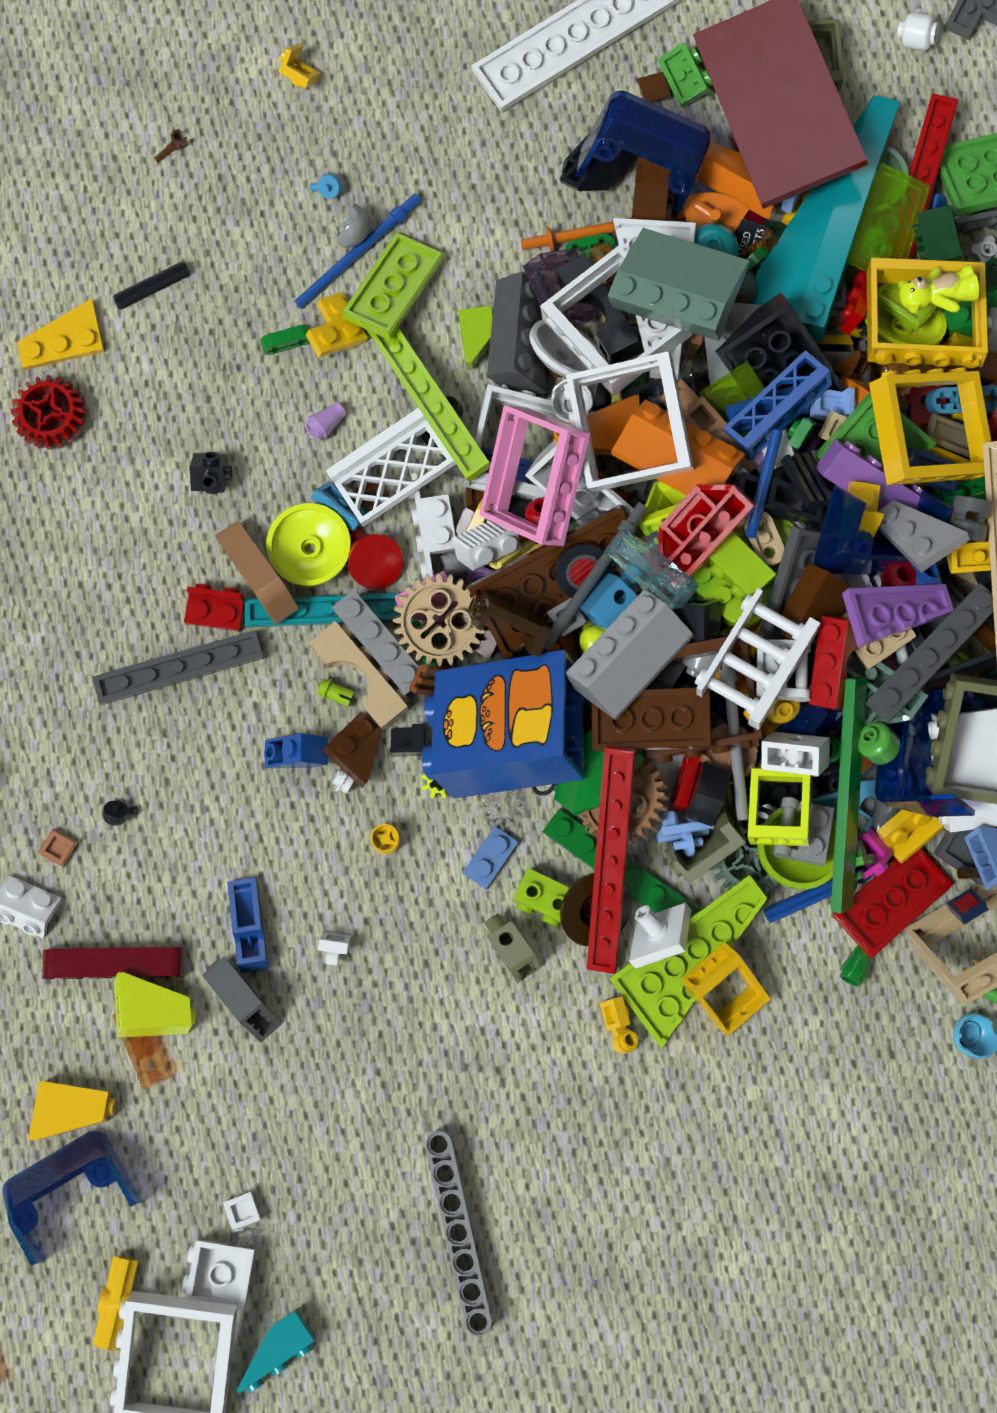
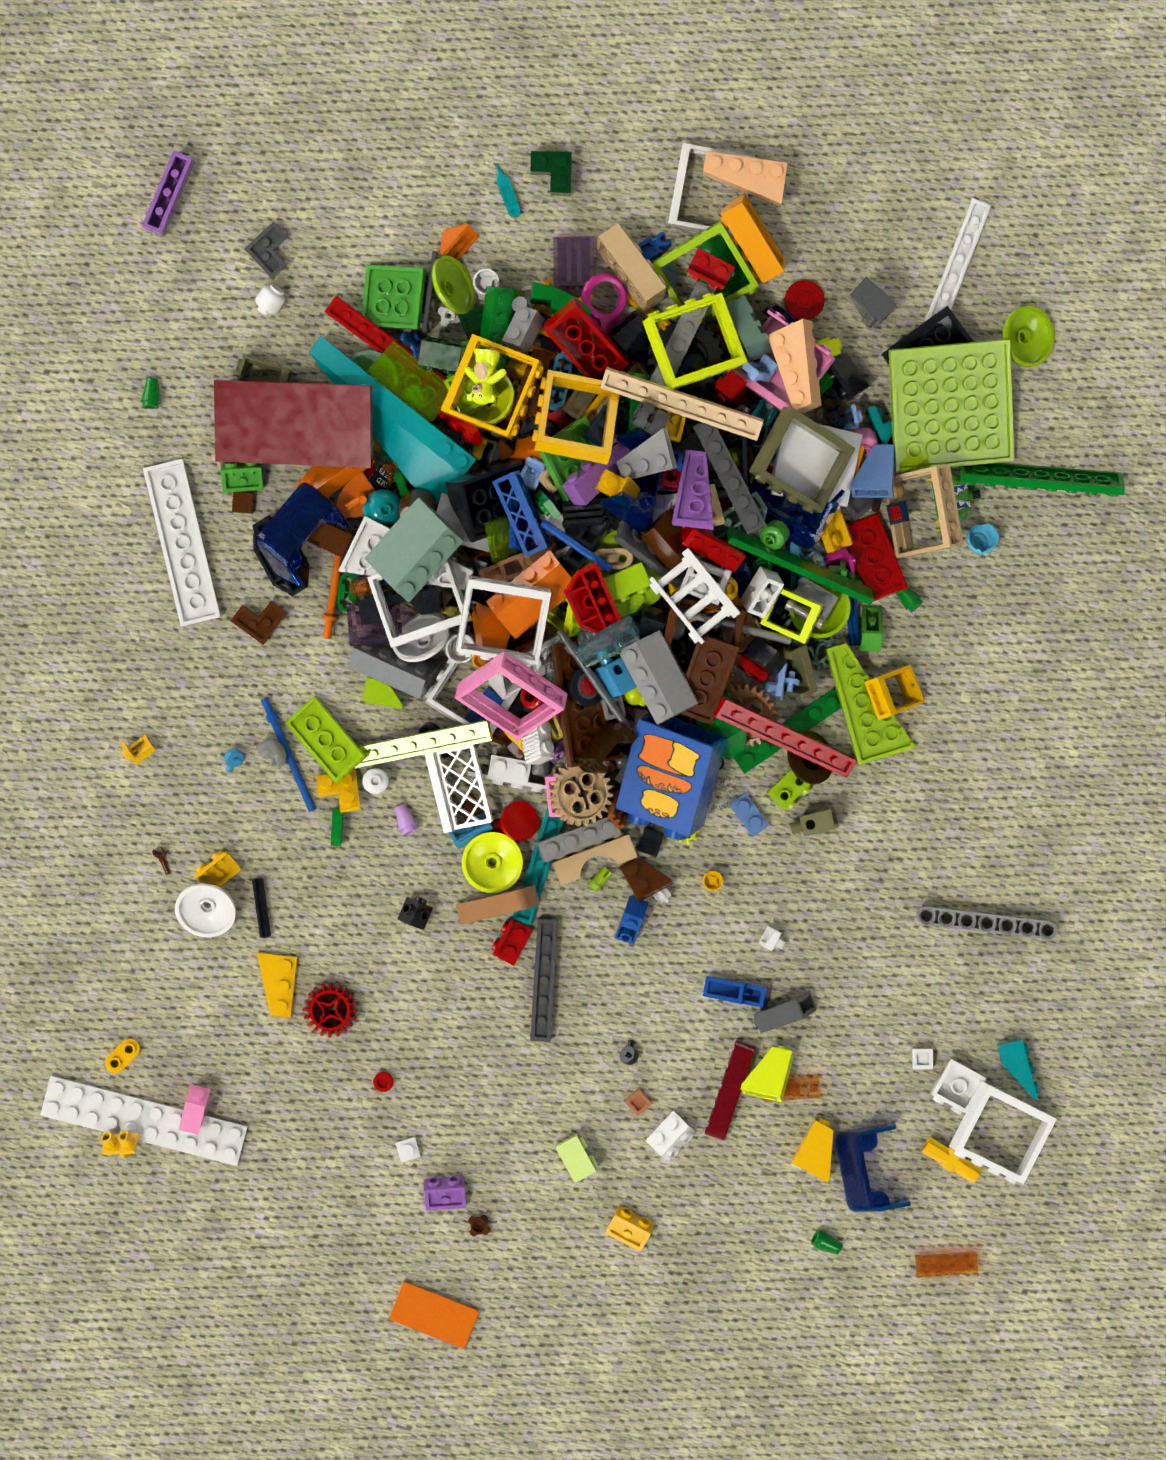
camera: 80 degrees left, 10 degrees up
clear hand [231,1222,271,1246] -> none
yellow plate [599,996,638,1054] -> none
white tile [629,903,692,969] -> none
none -> white dish [175,883,236,937]
none -> yellow bracket [193,850,242,887]
none -> reddish brown plate [231,601,288,645]
none -> white head [362,768,389,794]
none -> bright green slope [860,605,883,652]

